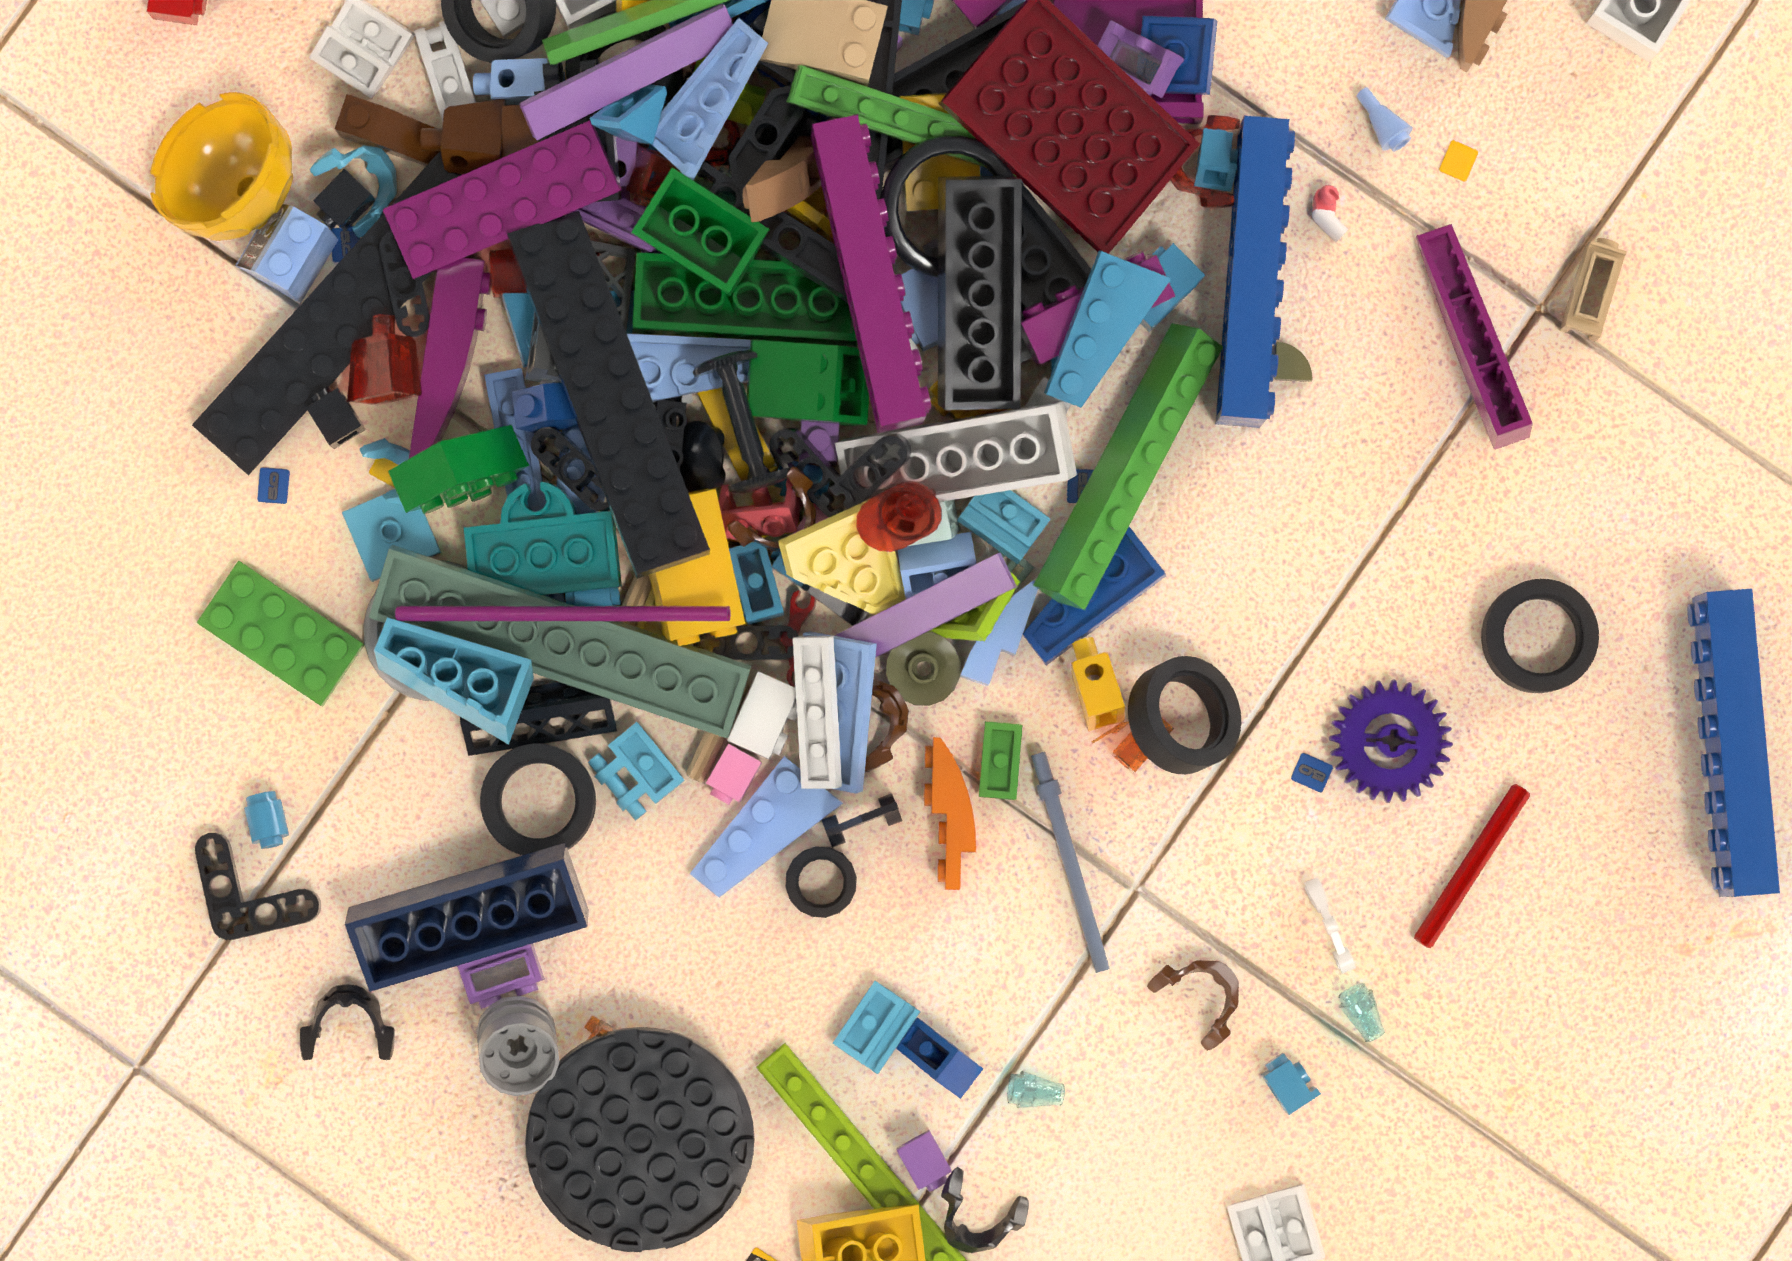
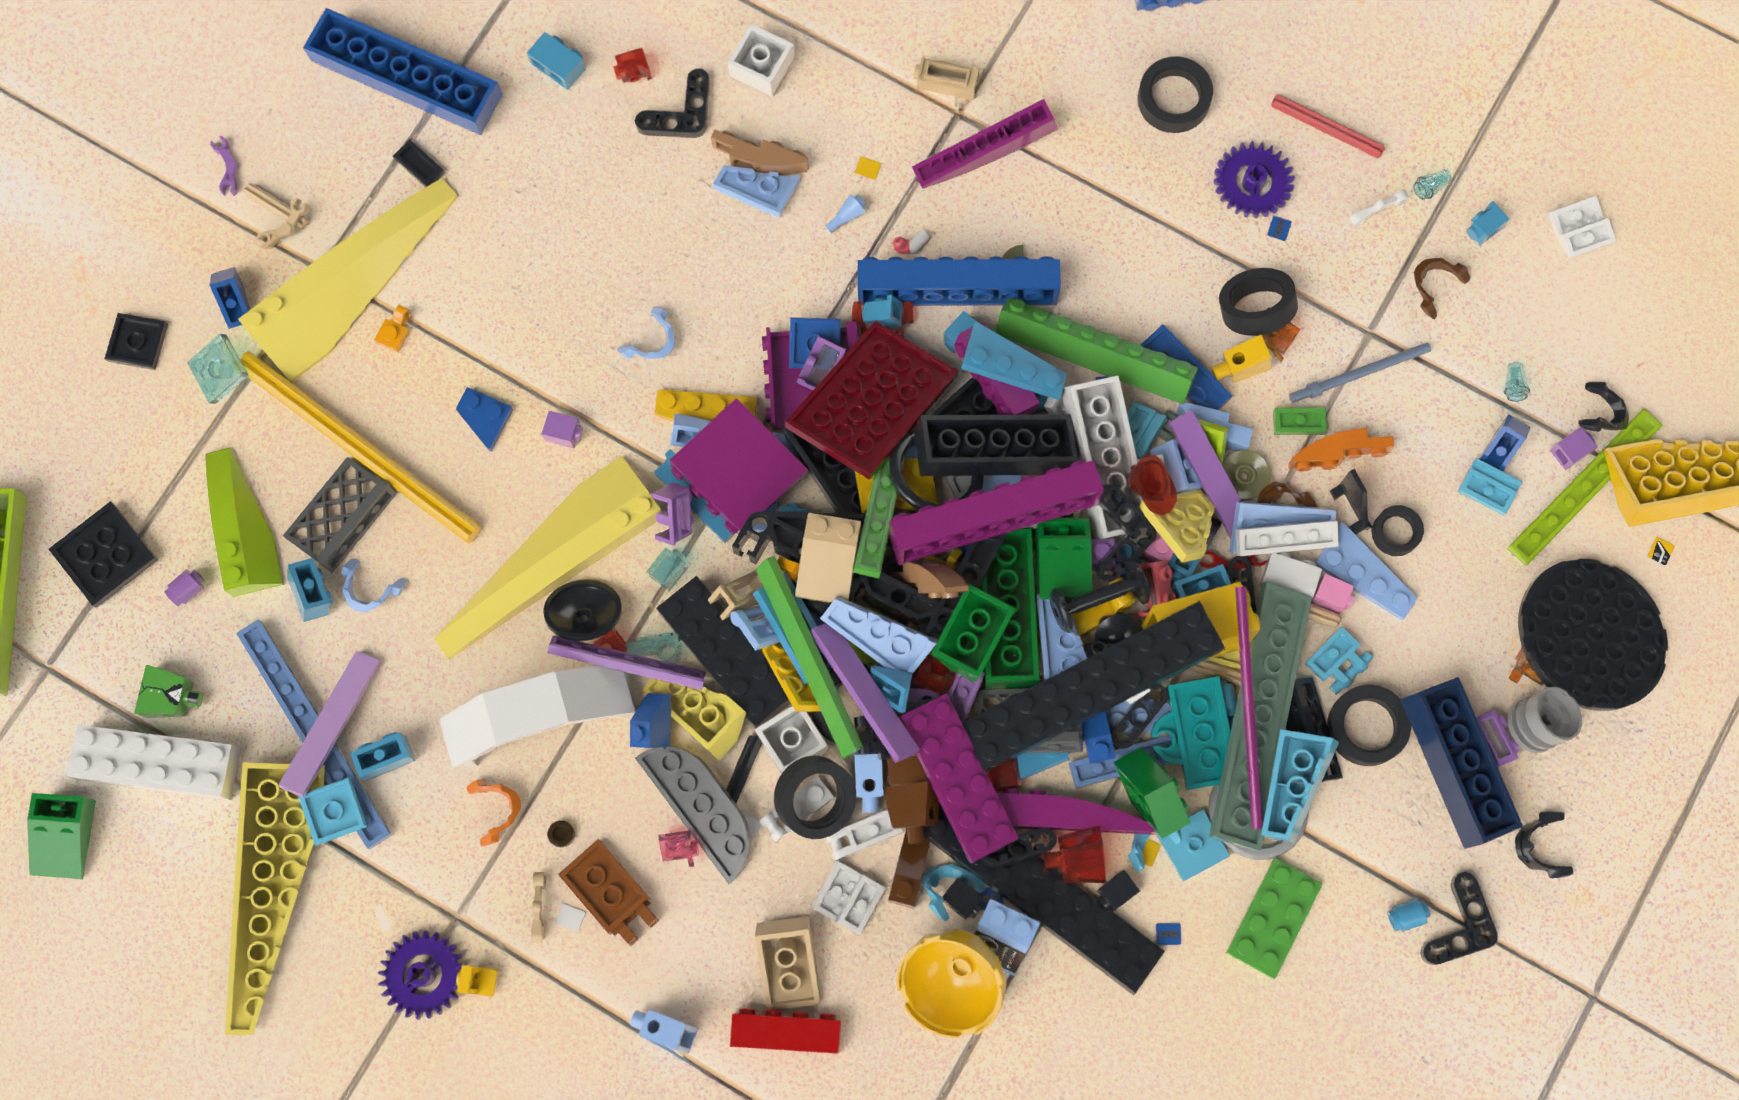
camera: 90 degrees left, 10 degrees down
reddish brown helmet [728,467,816,552] -> none

